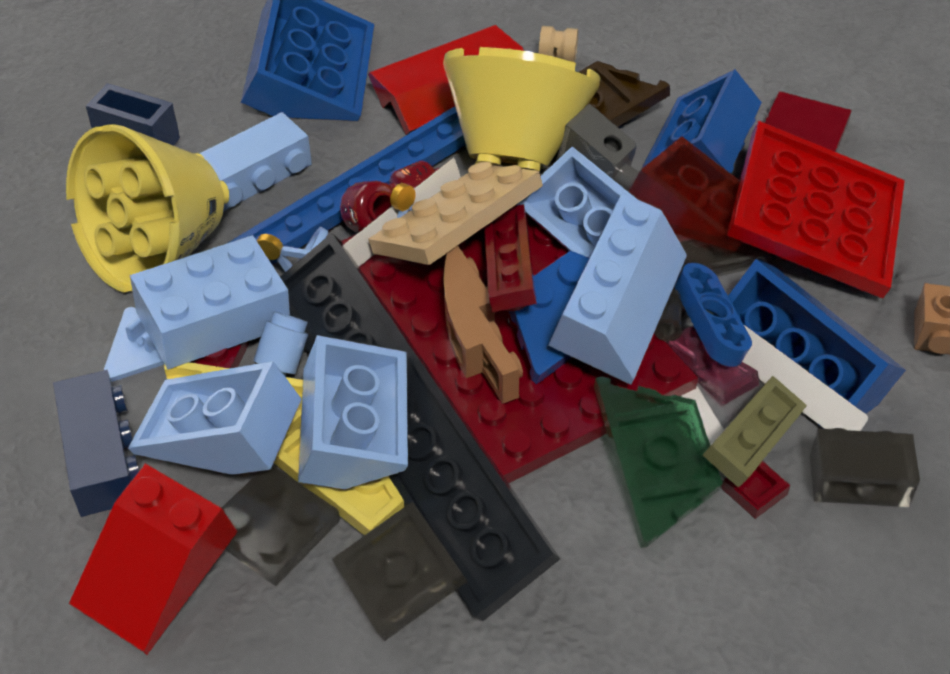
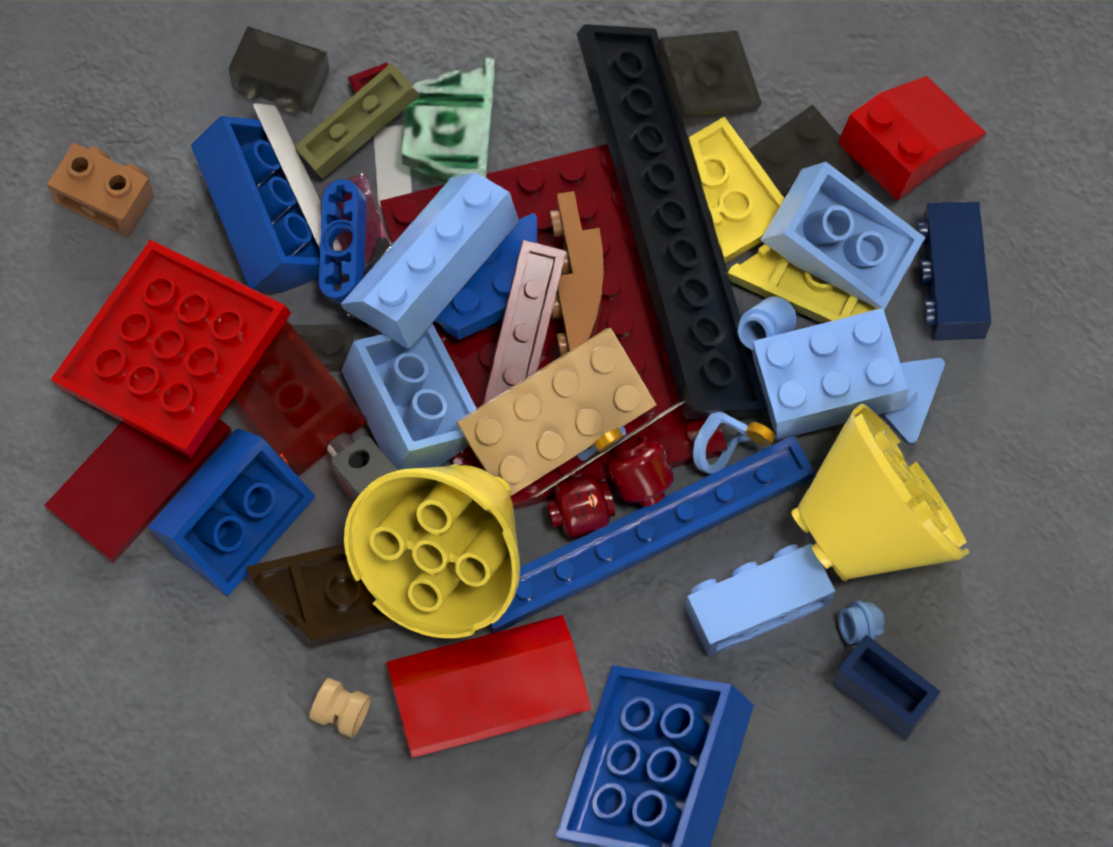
camera: 165 degrees left, 20 degrees up
light blue slope [298,335,408,489] -> none

